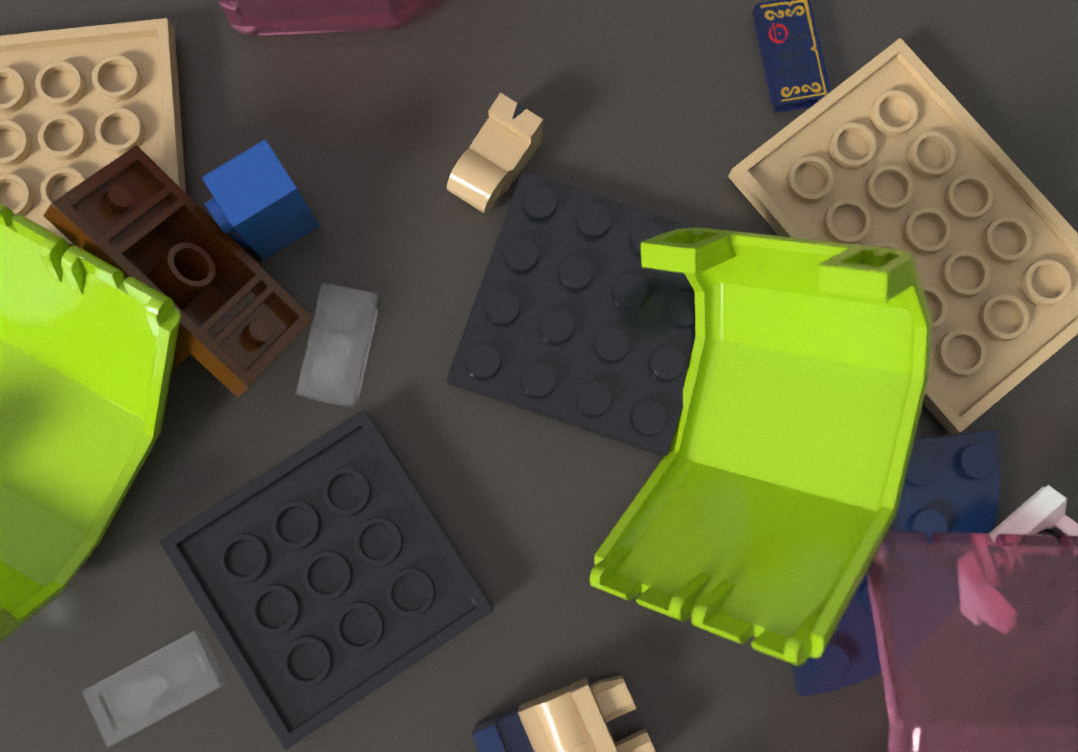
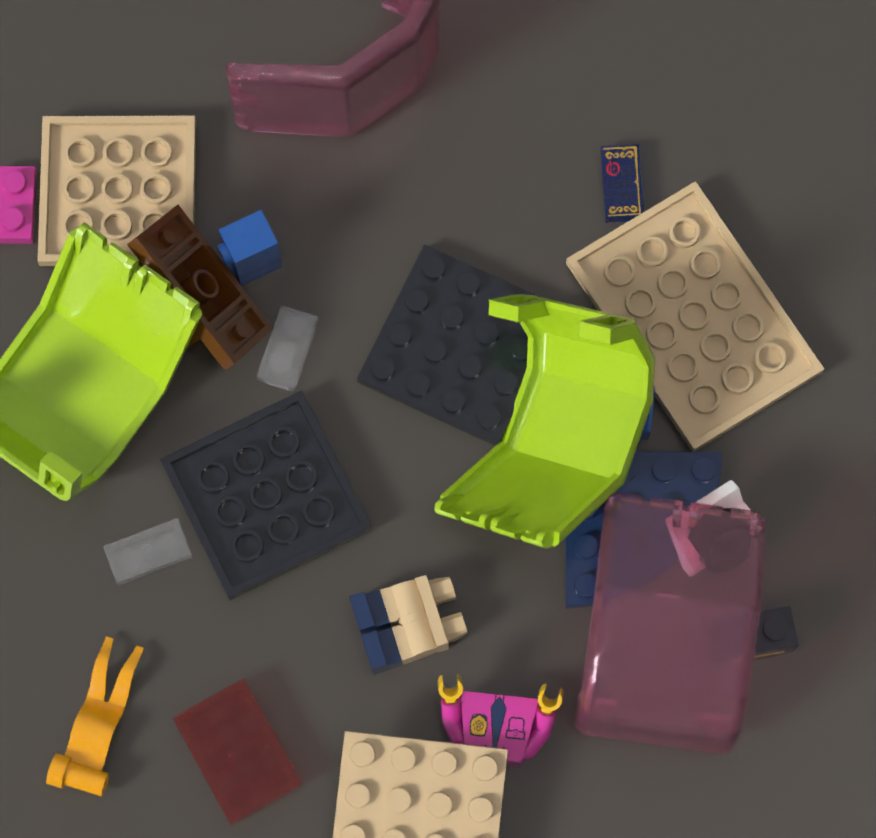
camera: 10 degrees right, 5 degrees down
tan leg [447,92,544,215] -> none

